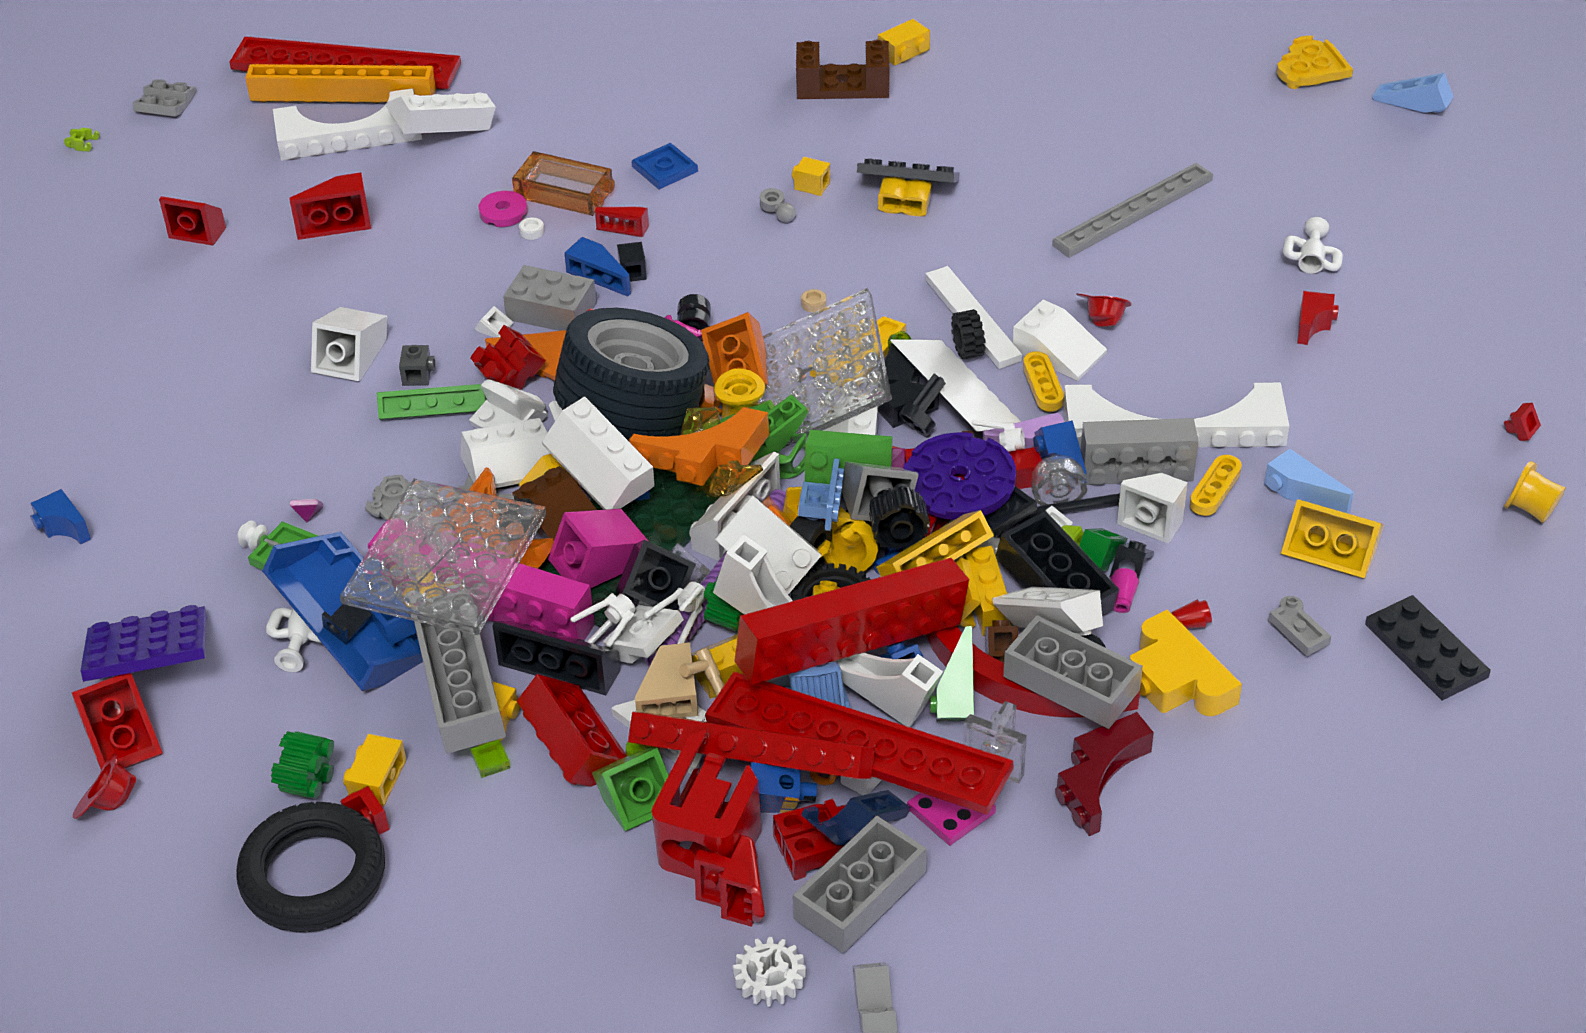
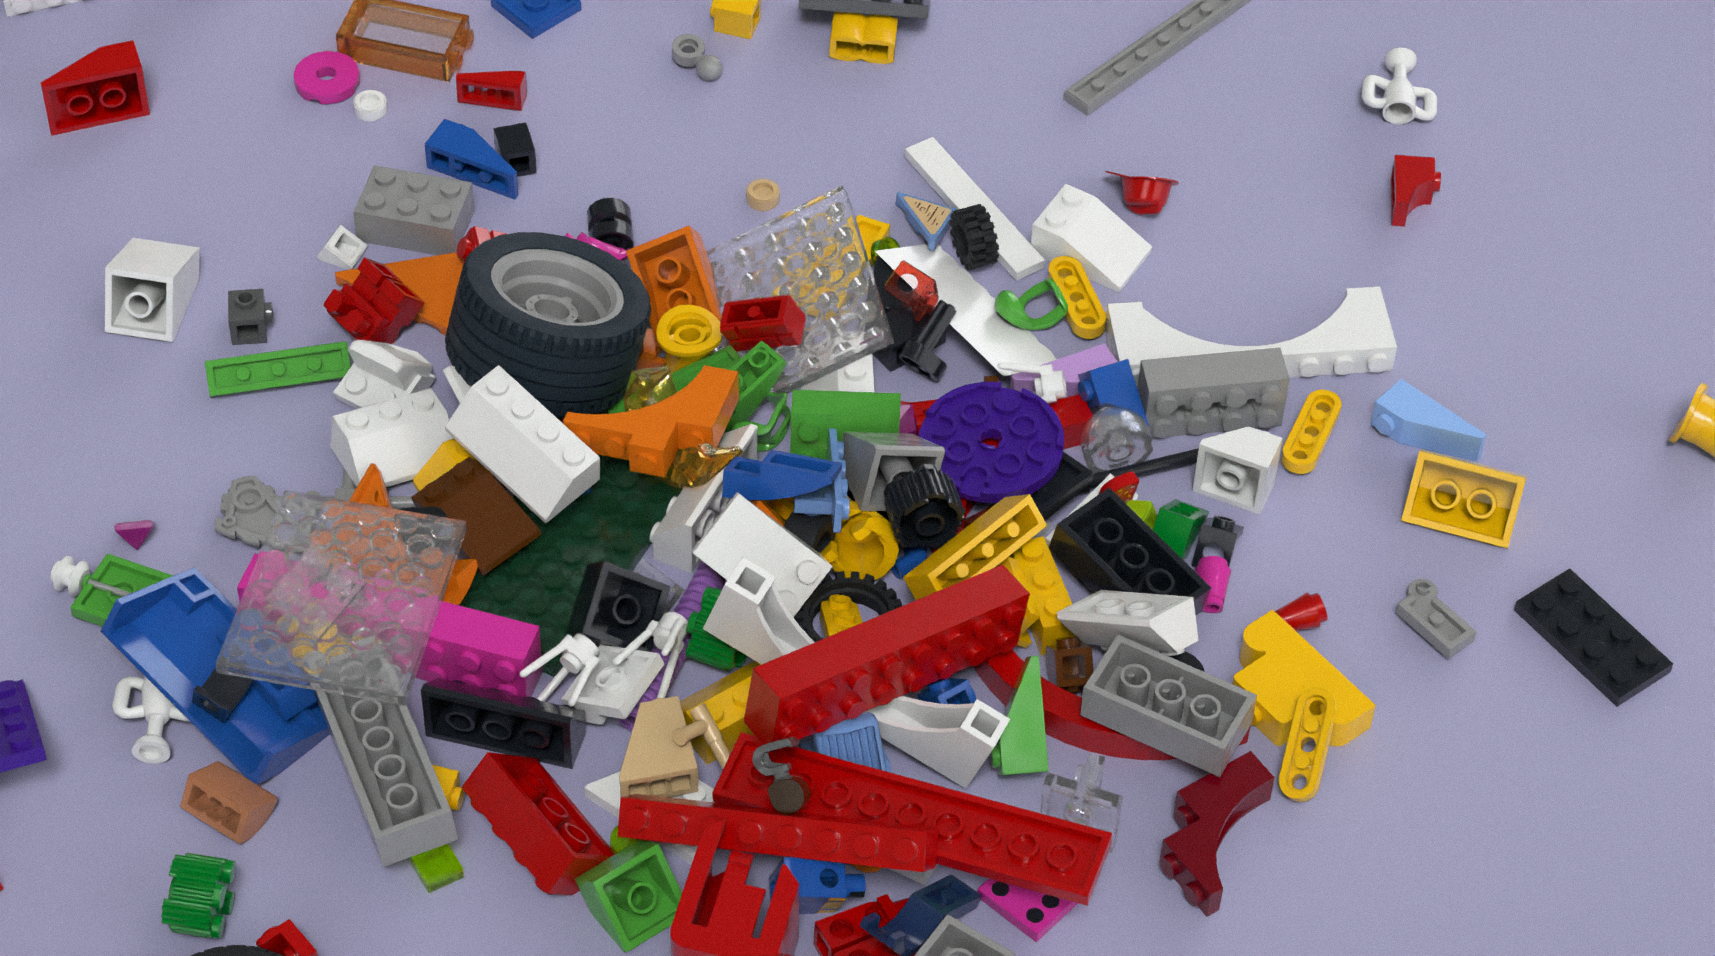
camera: 10 degrees left, 5 degrees up
yellow brick [343,734,407,807] -> none
dark pink slope [548,509,648,588] -> none
red tile [1504,403,1541,441] -> none
none -> nougat brick [180,761,278,844]
none -> red brick [720,295,806,352]
none -> blue slope [722,449,842,500]
none -> leg [752,737,811,814]
none -> clear red bracket [884,260,939,322]
none -> tile [895,192,956,250]
none -> bright green piece [995,278,1068,330]
none -> red tile [1099,471,1140,503]
none -> yellow plate [1279,687,1337,802]

